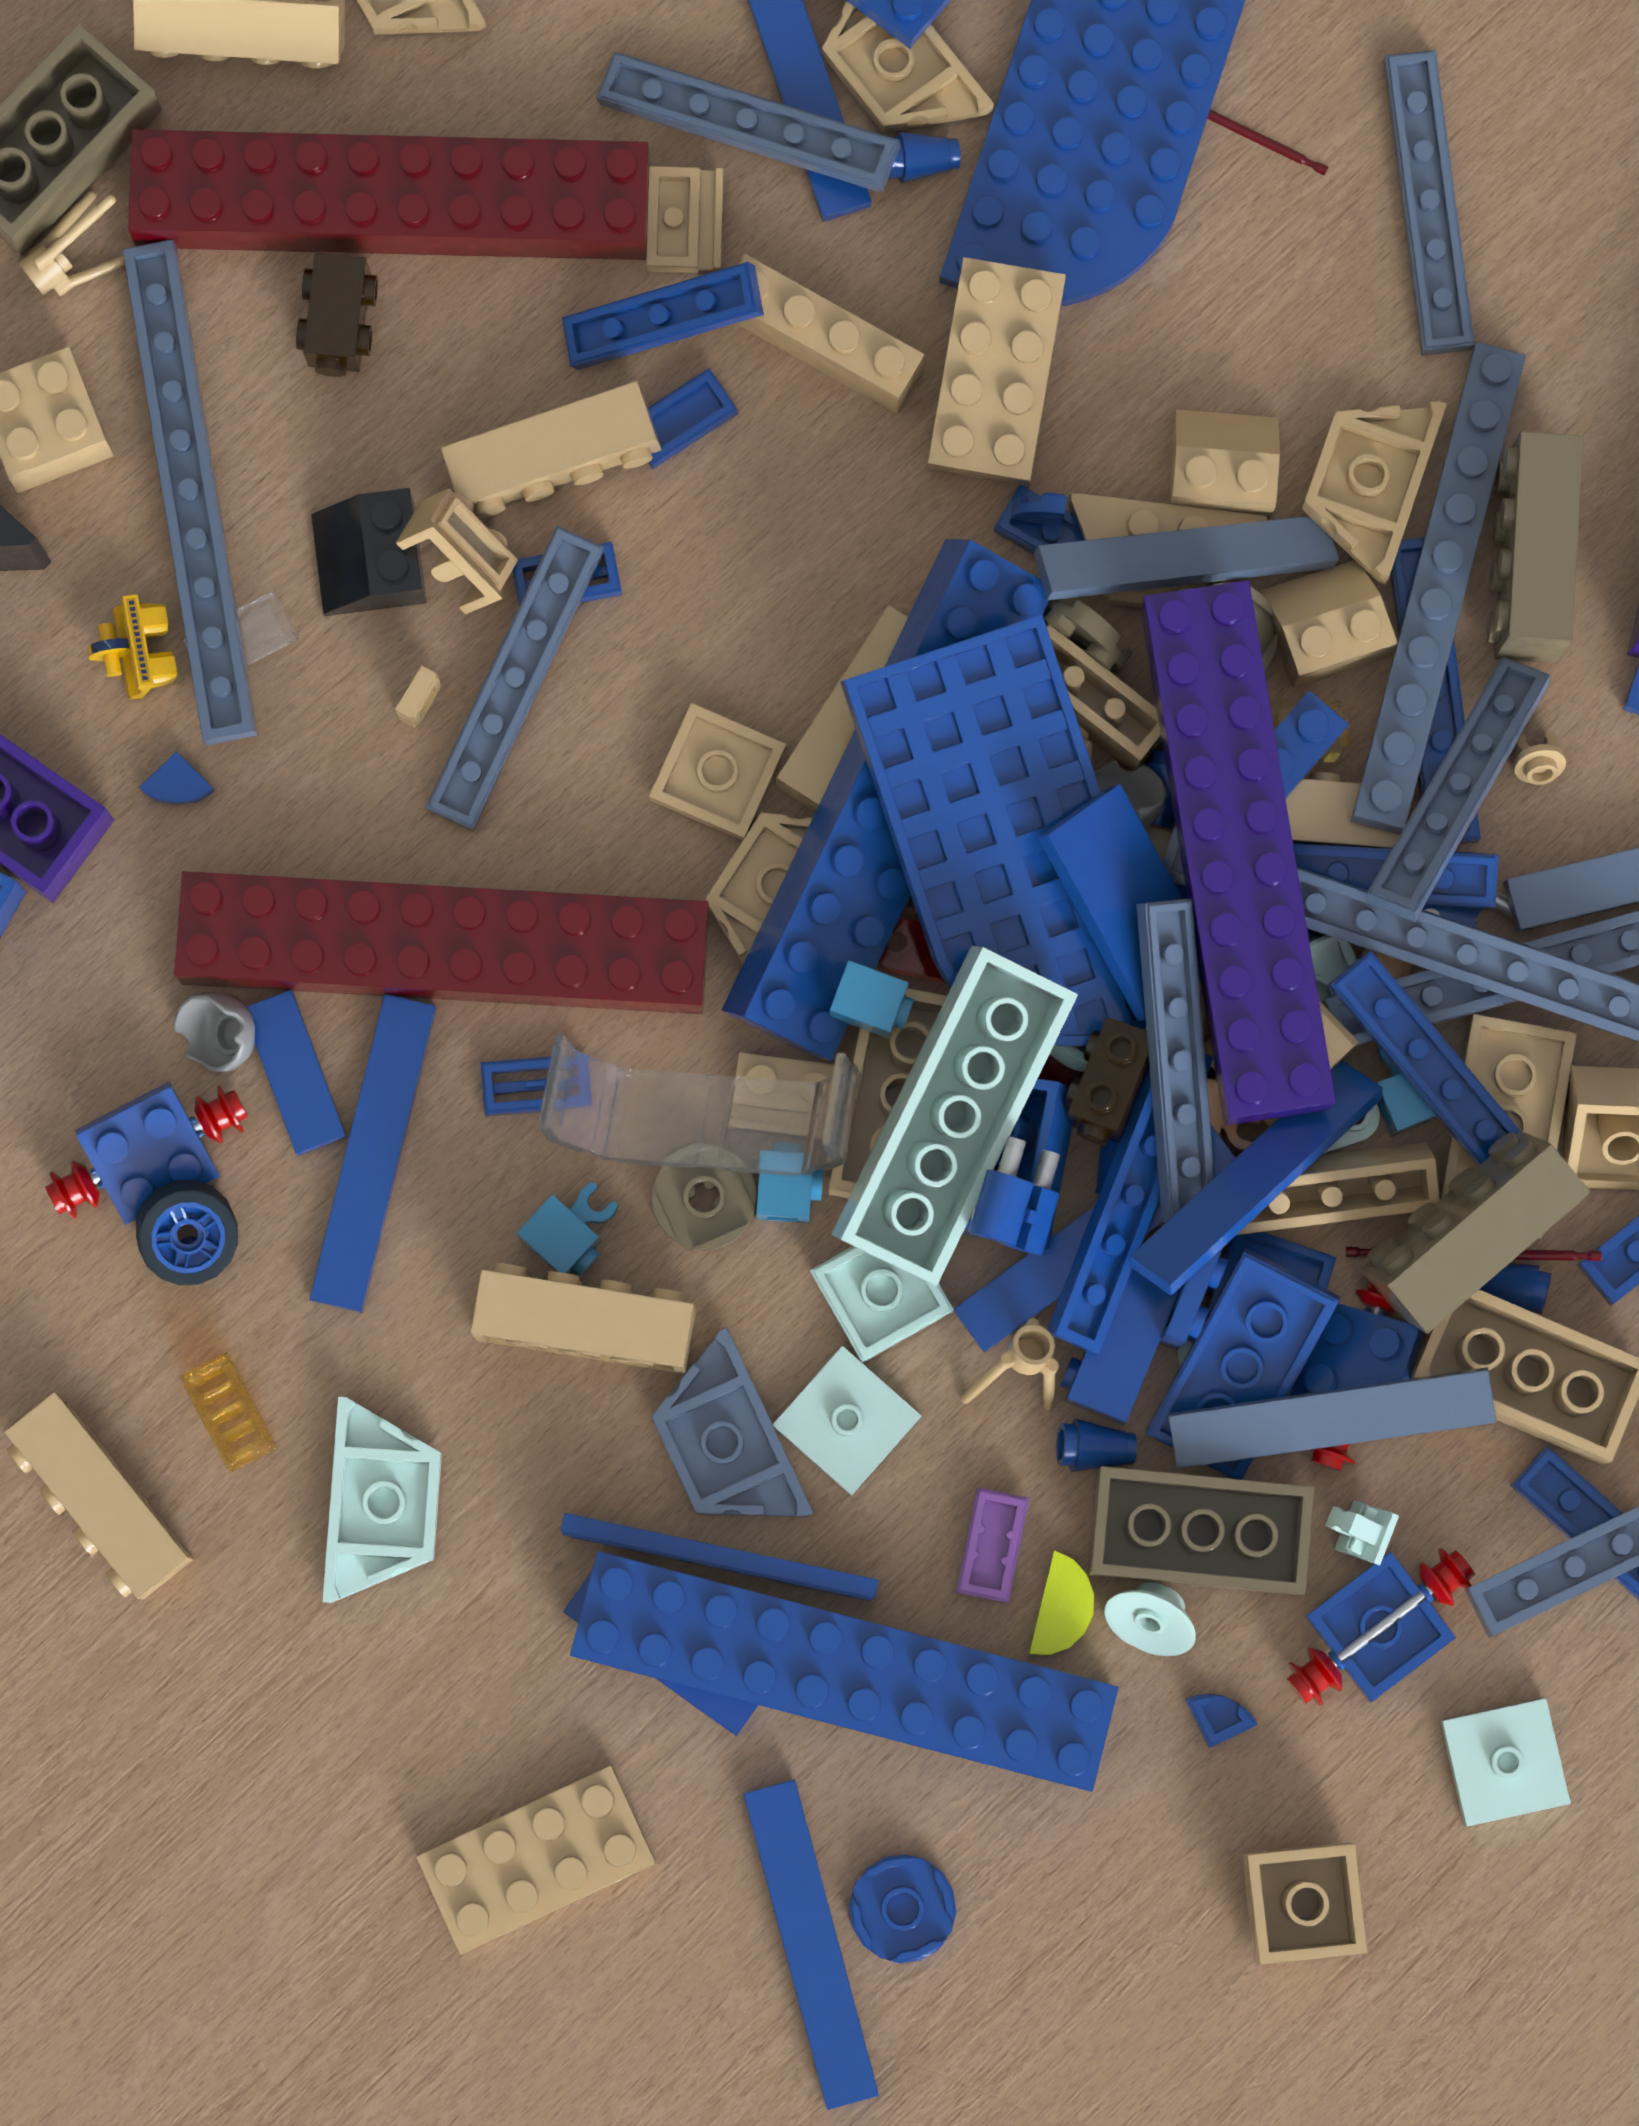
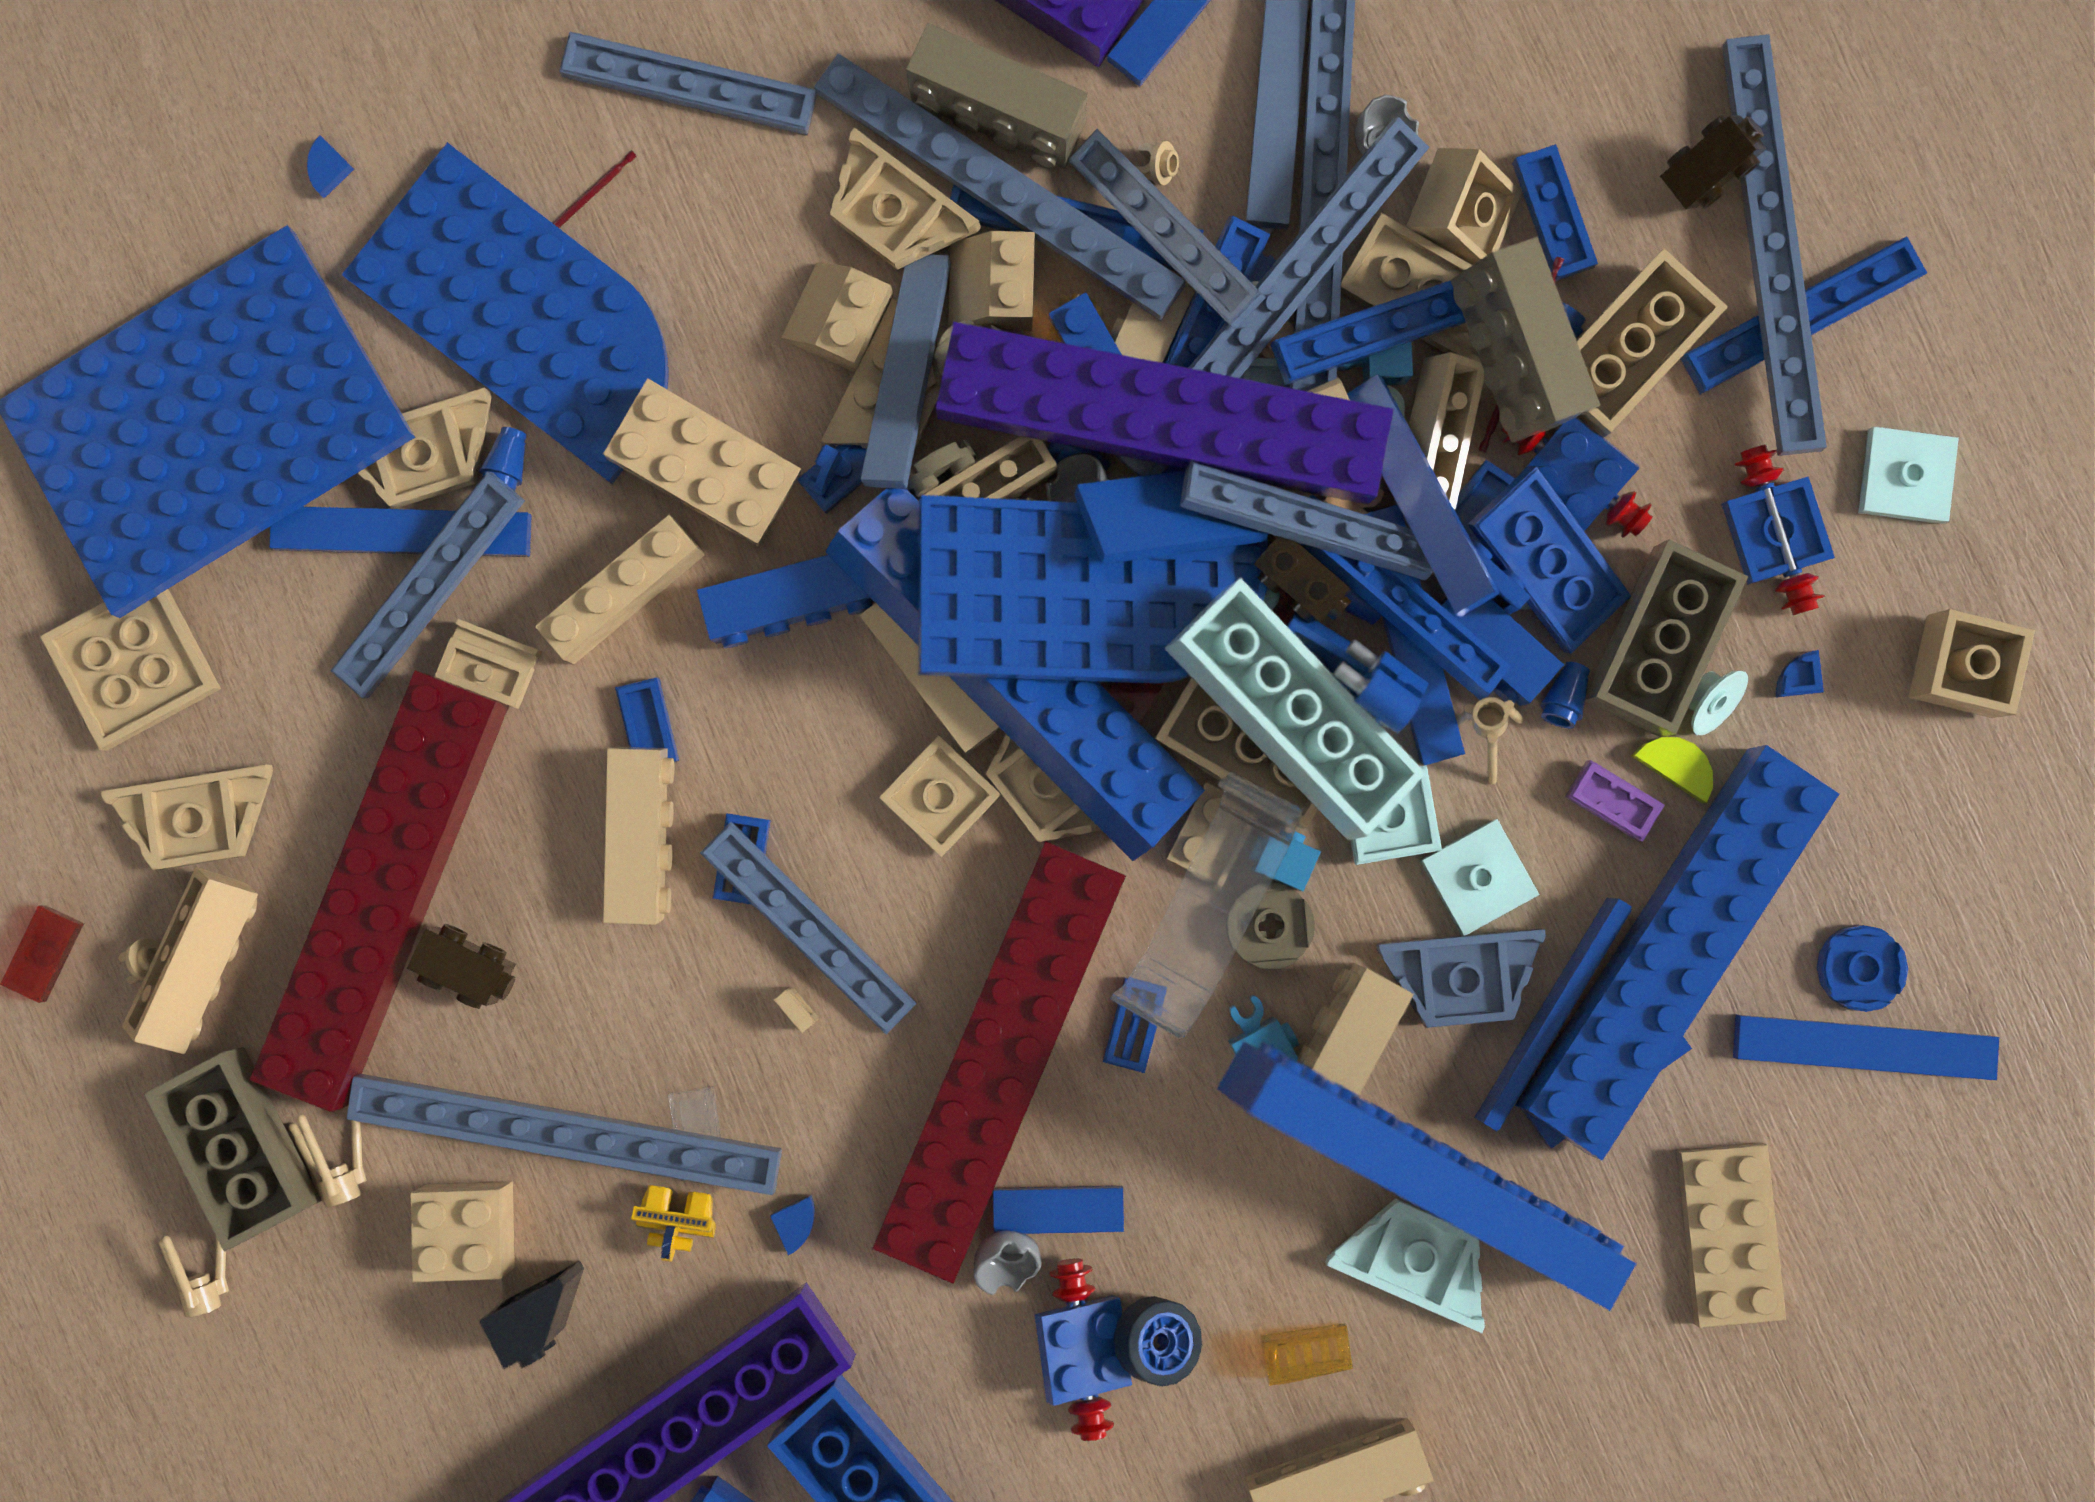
camera: 70 degrees left, 5 degrees up
blue tile [309,994,437,1313] -> none
black slope [311,488,427,616] -> none
tan window [396,488,518,615] -> none
blue tile [562,262,764,370] -> none
dark azure brick [829,960,914,1039] -> none
sand blue tile [1169,1367,1496,1469] -> none
light aqua brick [1325,1500,1399,1566] -> none
none -> blue brick [697,555,874,648]
none -> blue brick [1217,1041,1636,1311]

